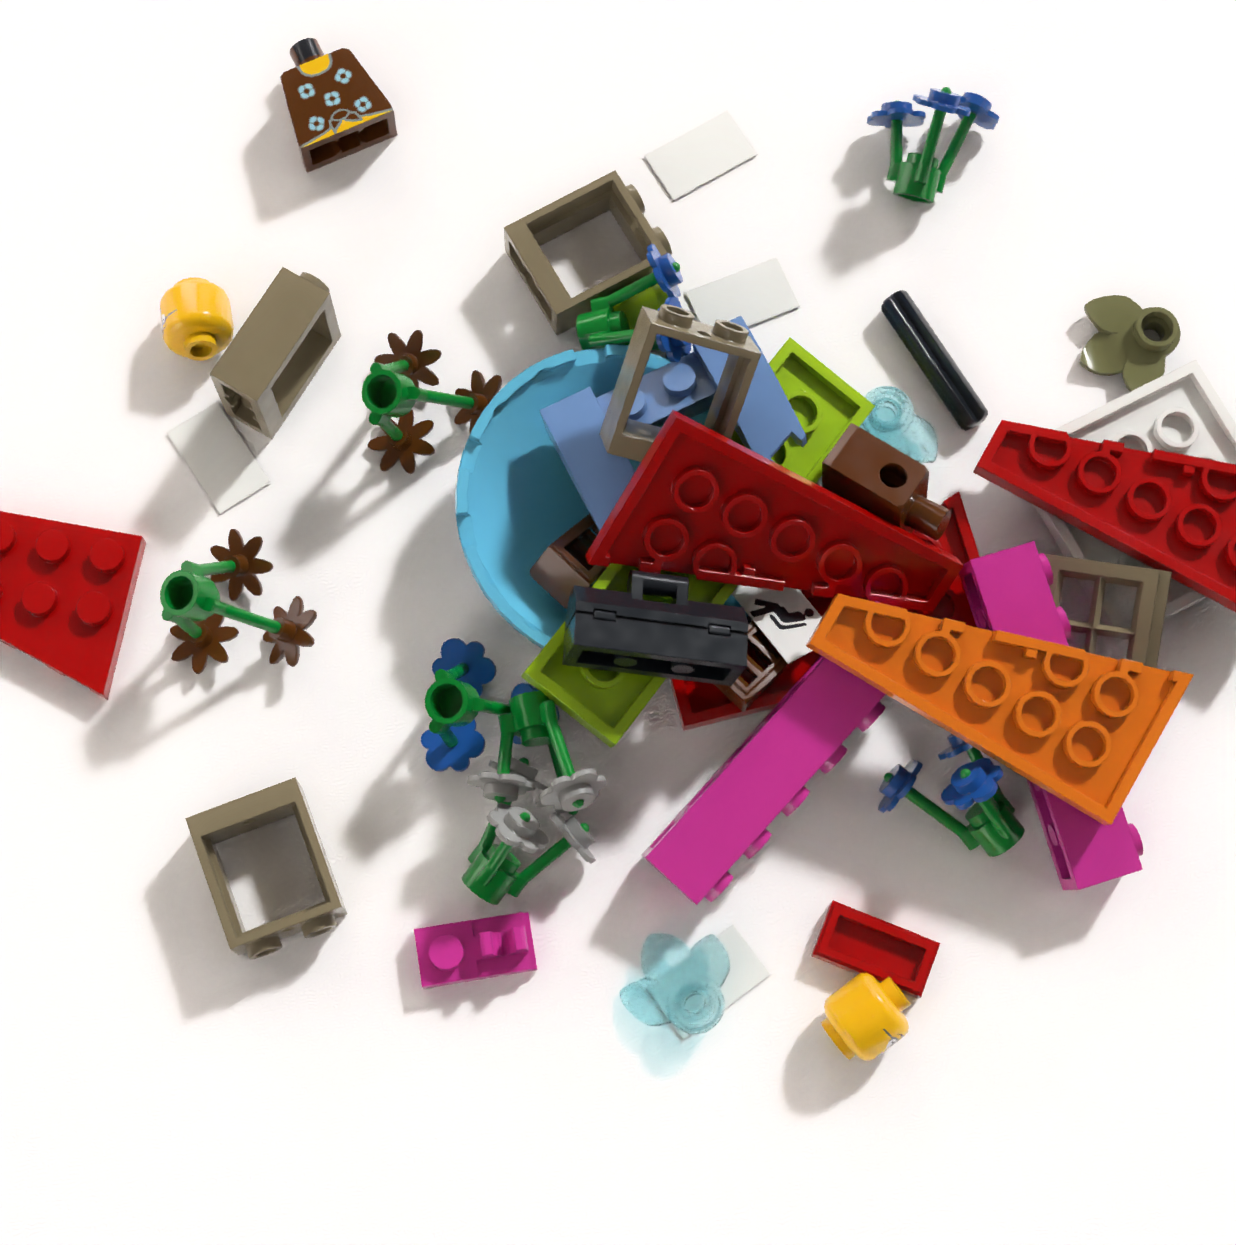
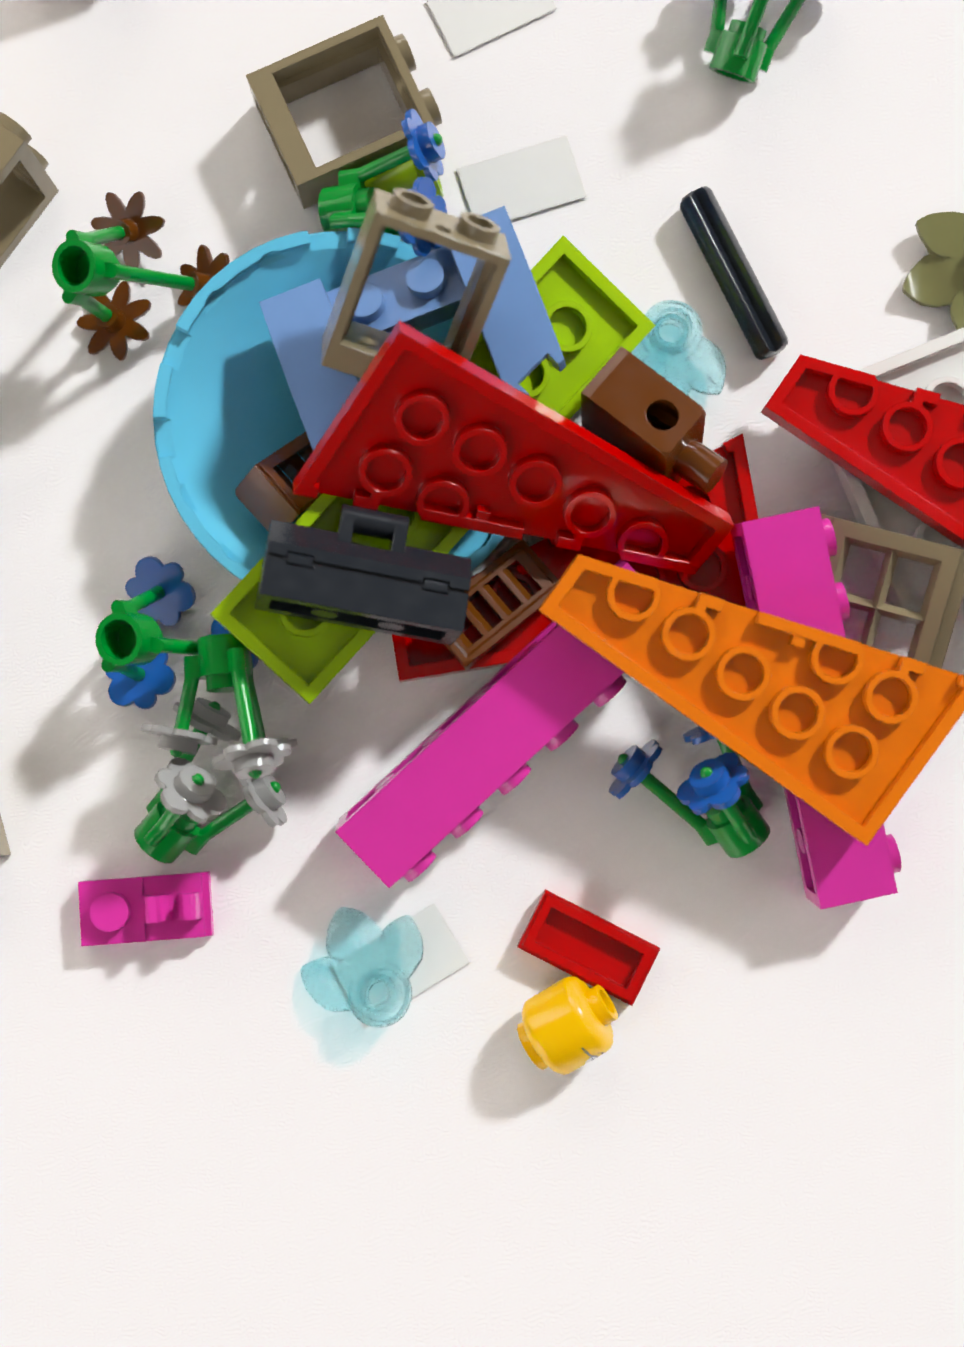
camera: 10 degrees right, 10 degrees up
white sticker [732,585,822,664] -> none

